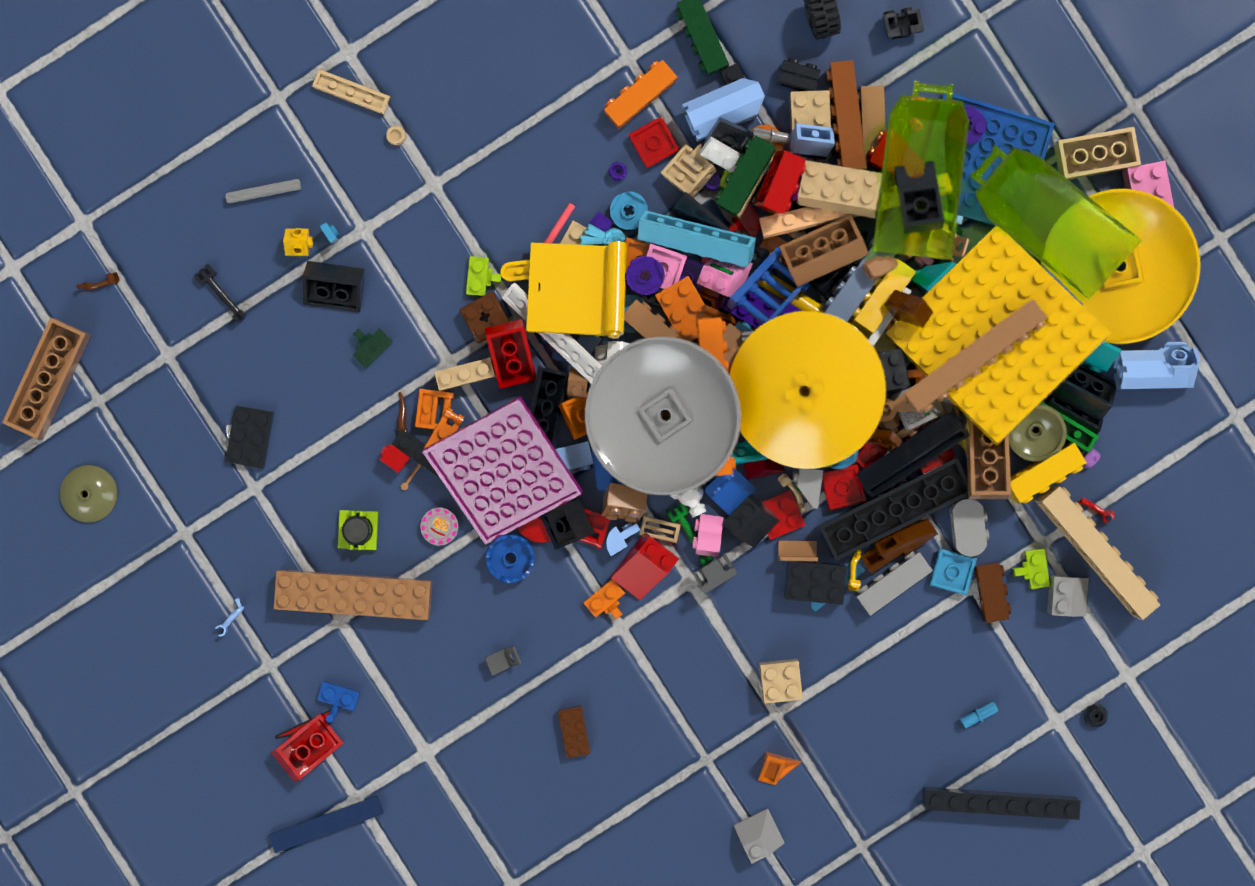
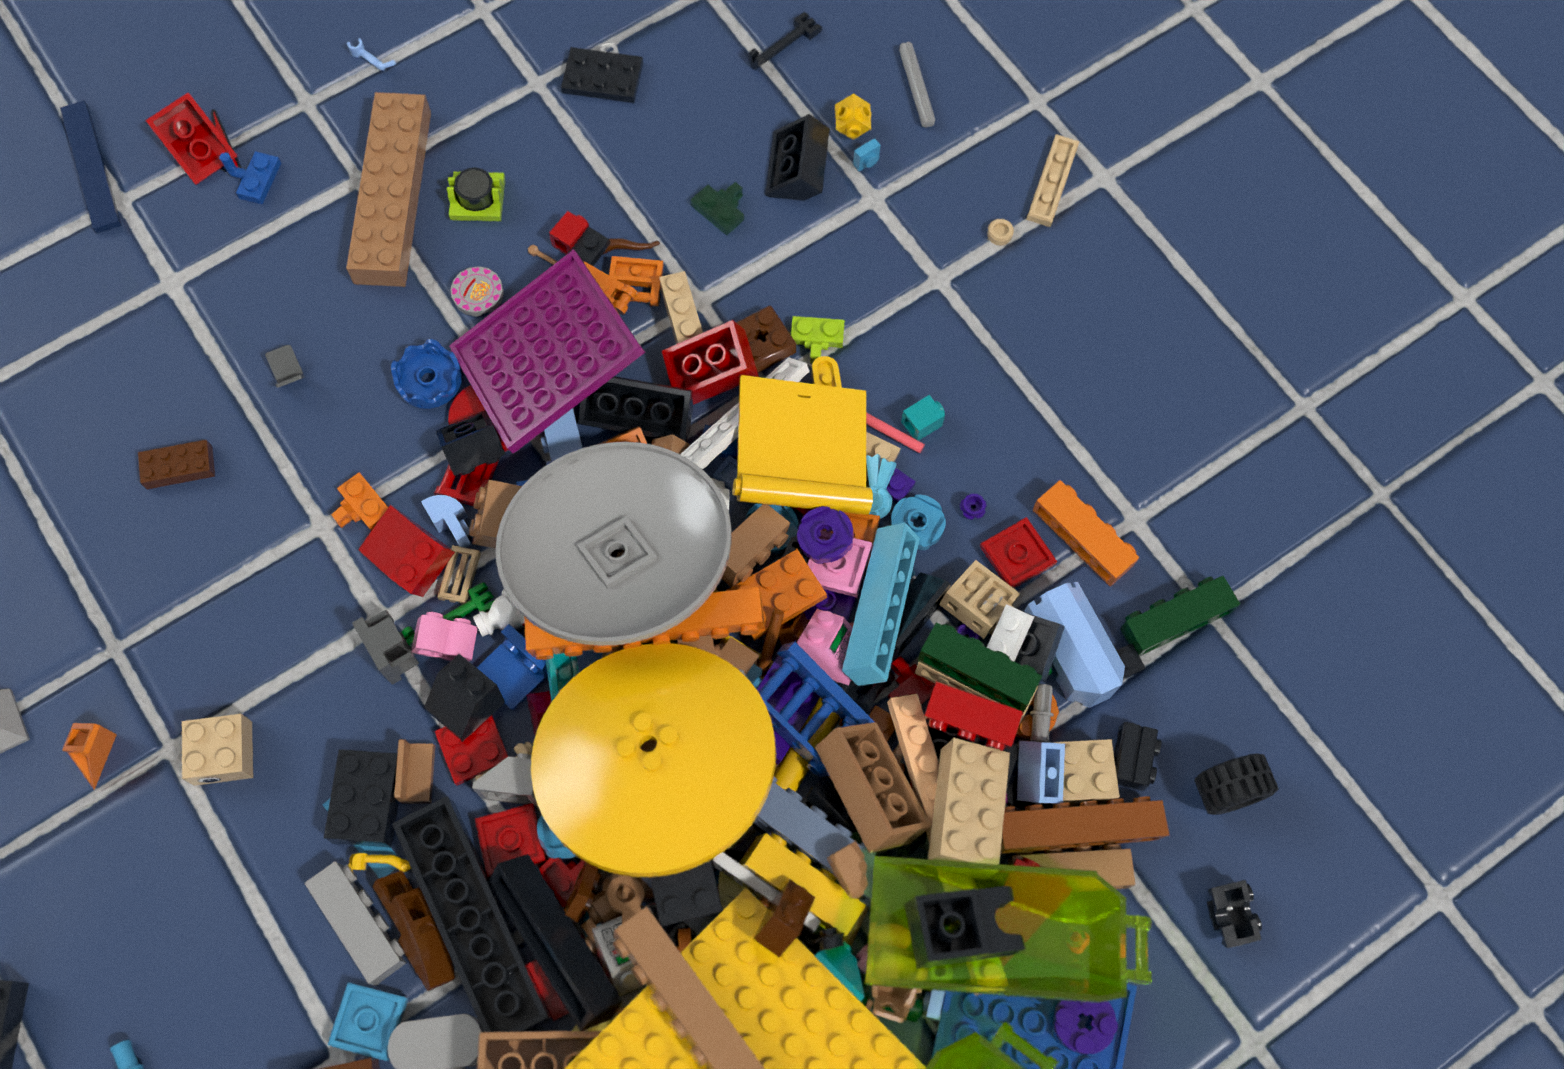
camera: 90 degrees right, 20 degrees down
none -> black plate [814,927,845,951]
none -> teal brick [901,395,945,441]

